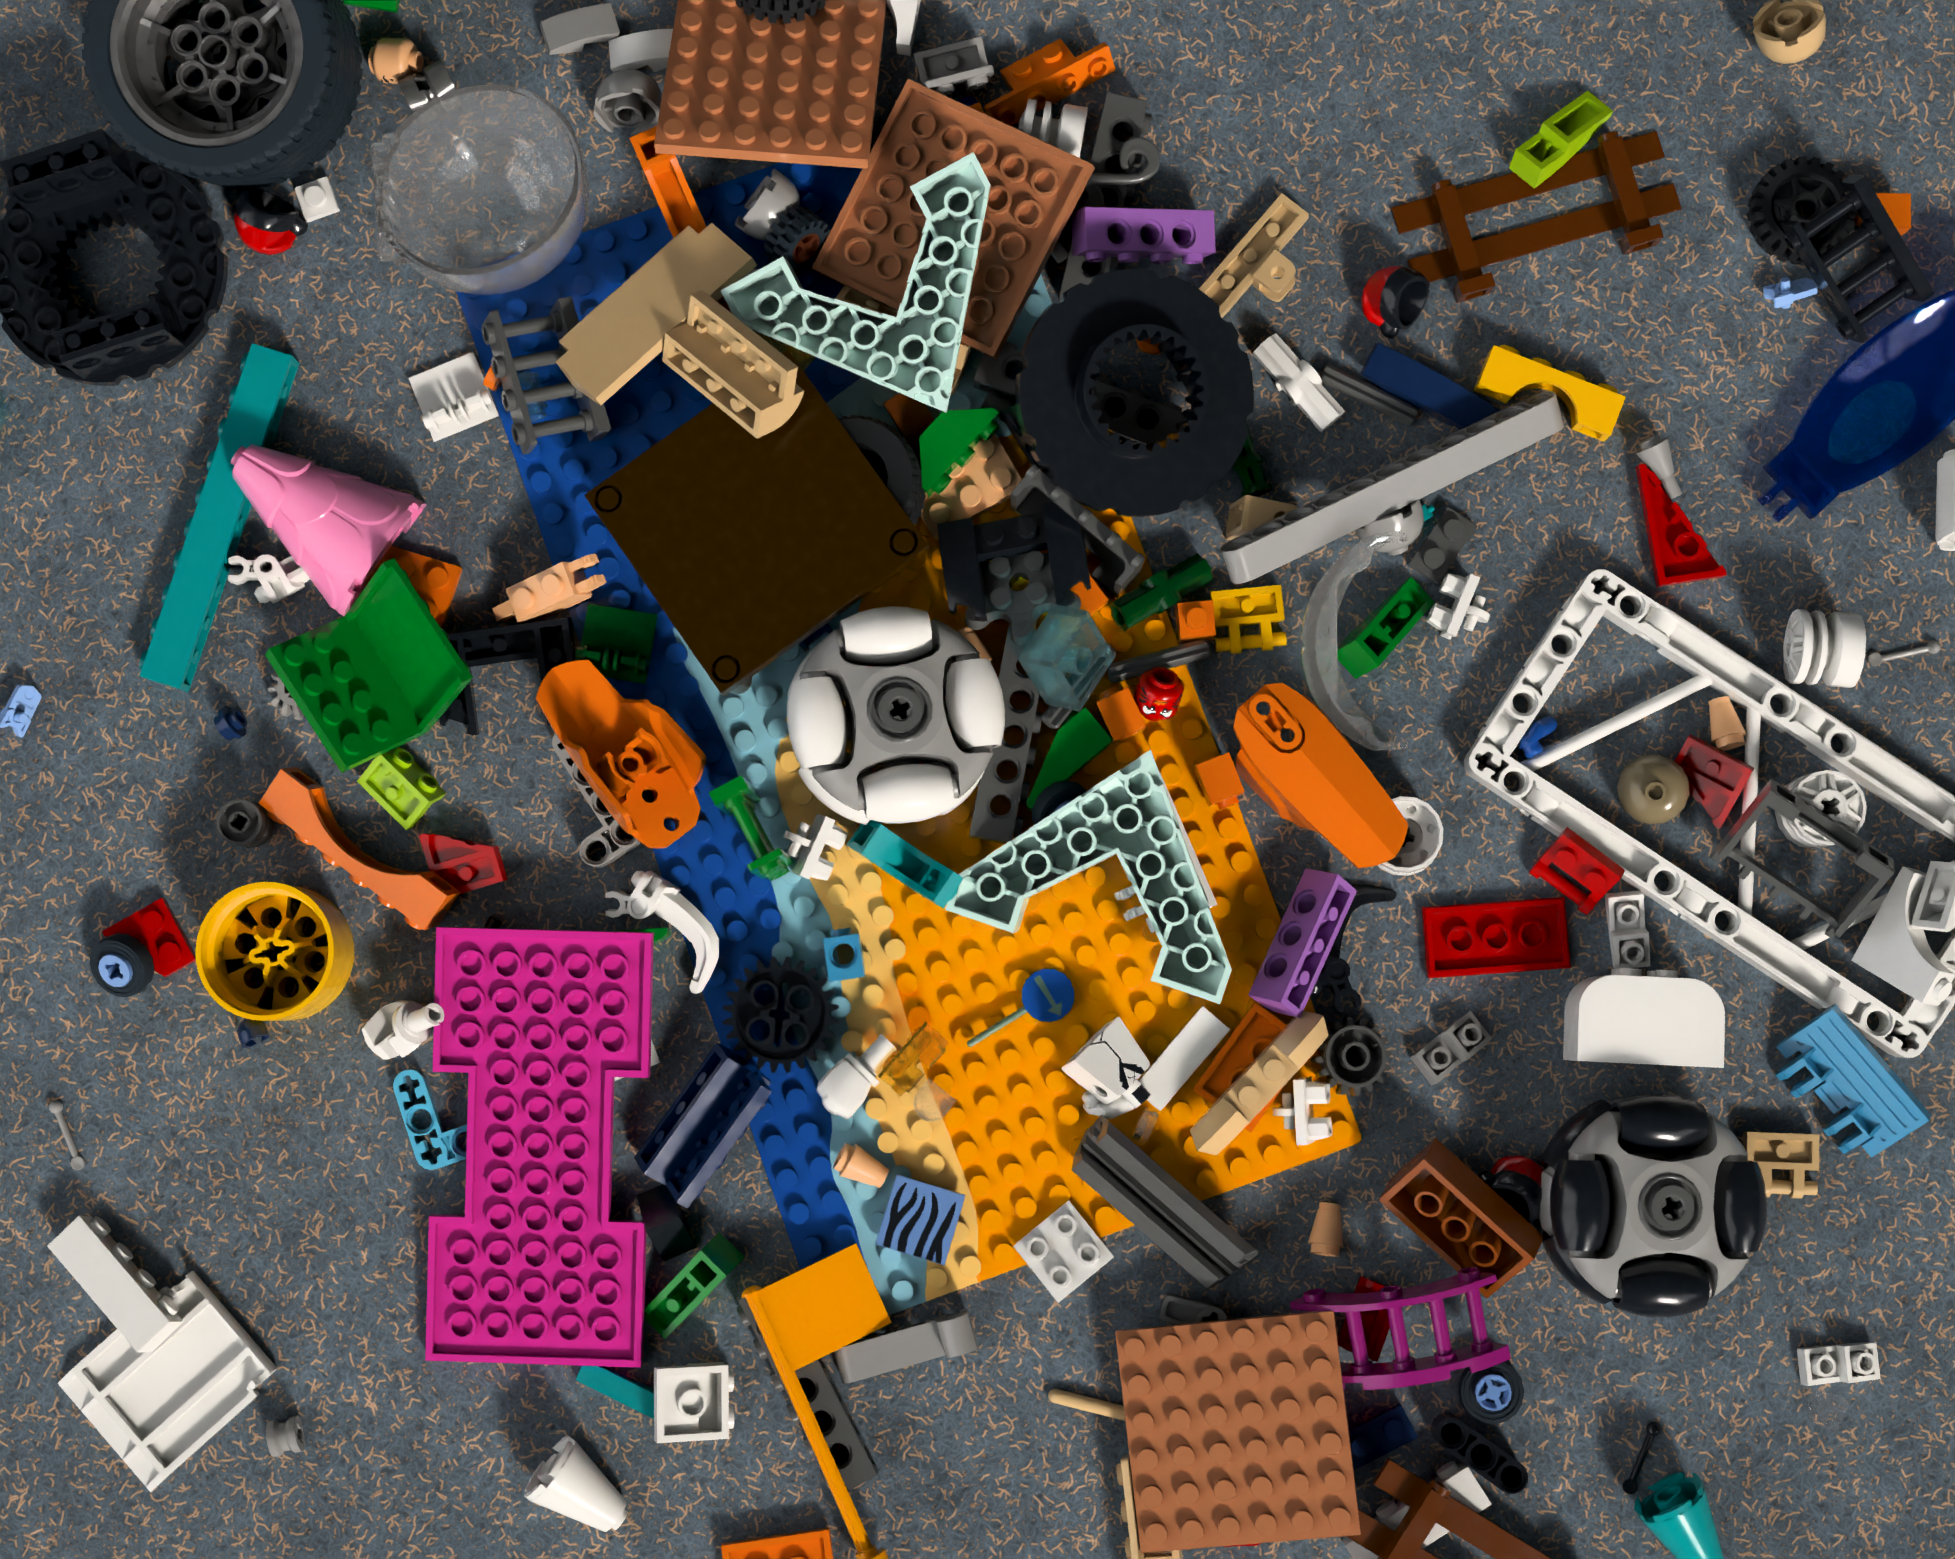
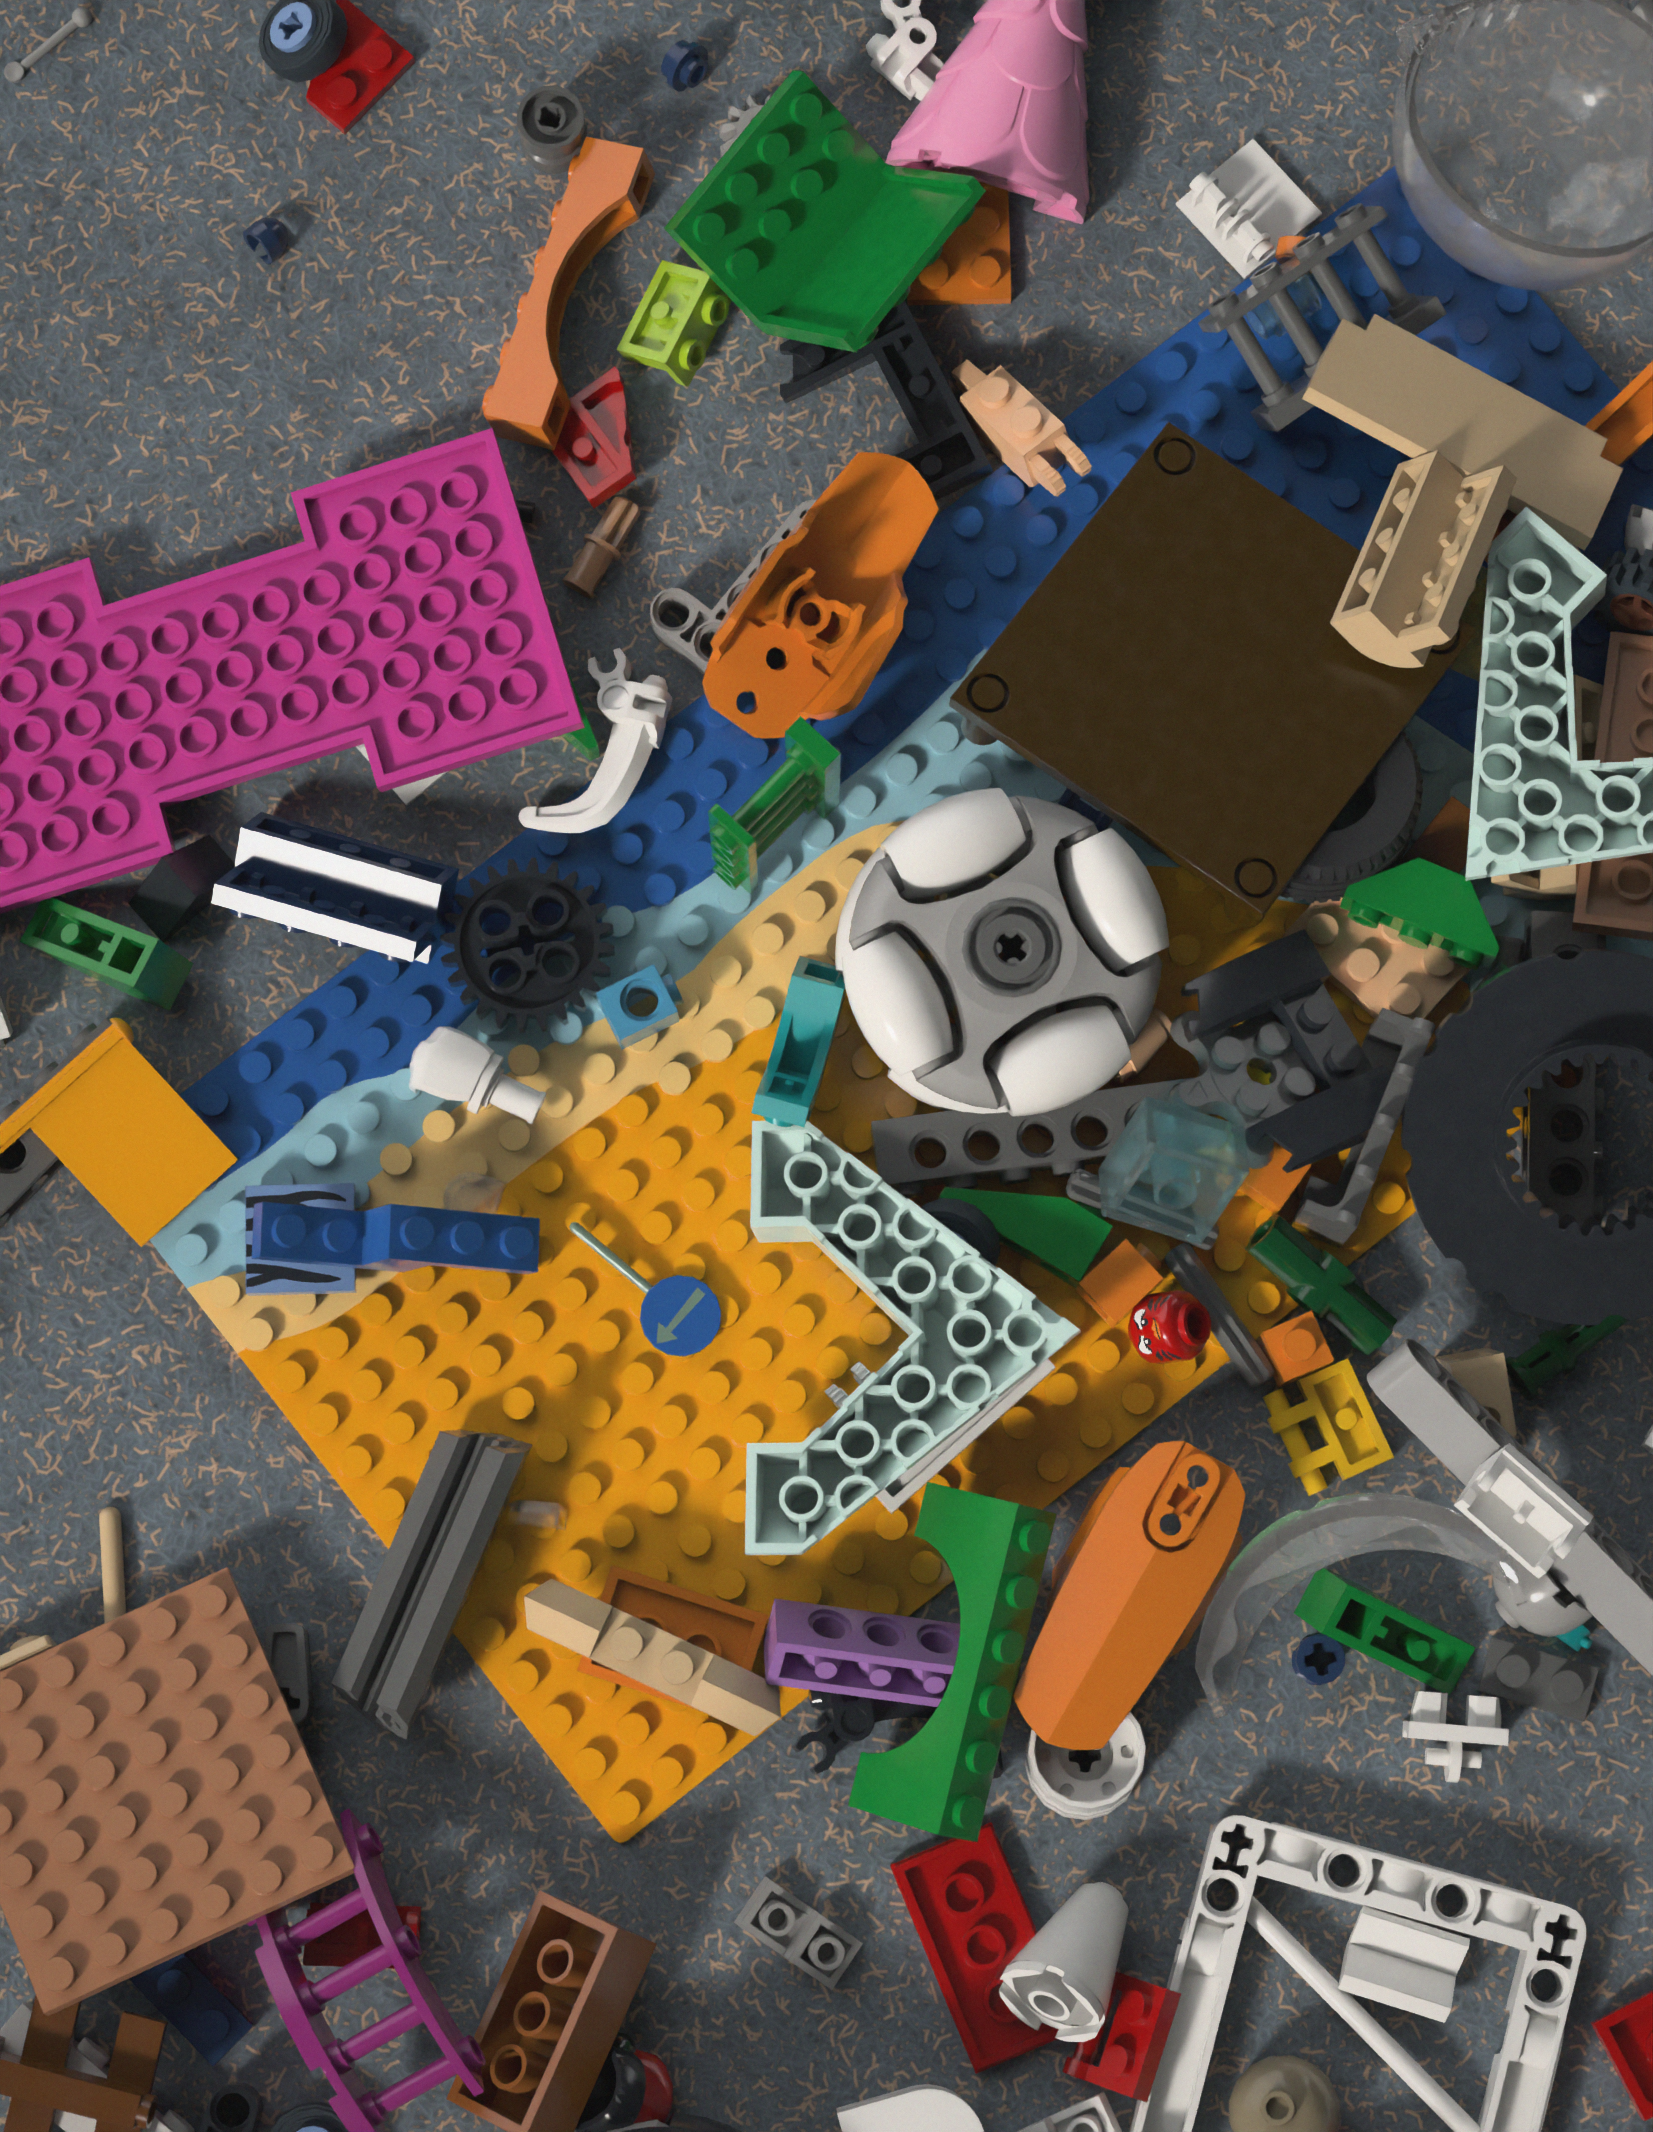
camera: 65 degrees right, 5 degrees down
yellow wheel [195,882,354,1021] -> none
white piece [362,1000,444,1060] -> none
medium azure beam [393,1069,467,1170] -> none
dark green hinge [575,604,658,684] -> none
white hips [784,814,848,881] -> none
light nougat cone [833,1143,889,1188] -> none
light grey beam [834,1309,978,1384] -> none
clear yellow hinge [878,1021,949,1096] -> none
white hinge [1013,1200,1114,1303] -> none
white torso [1061,1016,1151,1108] -> none
white arm [1082,1091,1135,1119] -> none
white tile [1139,1006,1230,1111] -> none
orange brick [1193,752,1245,810] -> none
white hips [1272,1076,1333,1145] -> none
light nougat cone [1308,1202,1344,1257] -> none
dark grey gear [1311,1017,1392,1097] -> none
blue arm [1519,716,1557,758] -> none
none -> blue bracket [252,1202,540,1274]
none -> medium nougat axle [562,496,641,598]
none -> green arch [848,1482,1057,1842]
none -> white cone [999,1882,1129,2042]
none -> dark blue bush [1292,1634,1345,1685]
none -> white panel [1338,1905,1470,2023]
none -> white hinge [1454,1443,1594,1579]

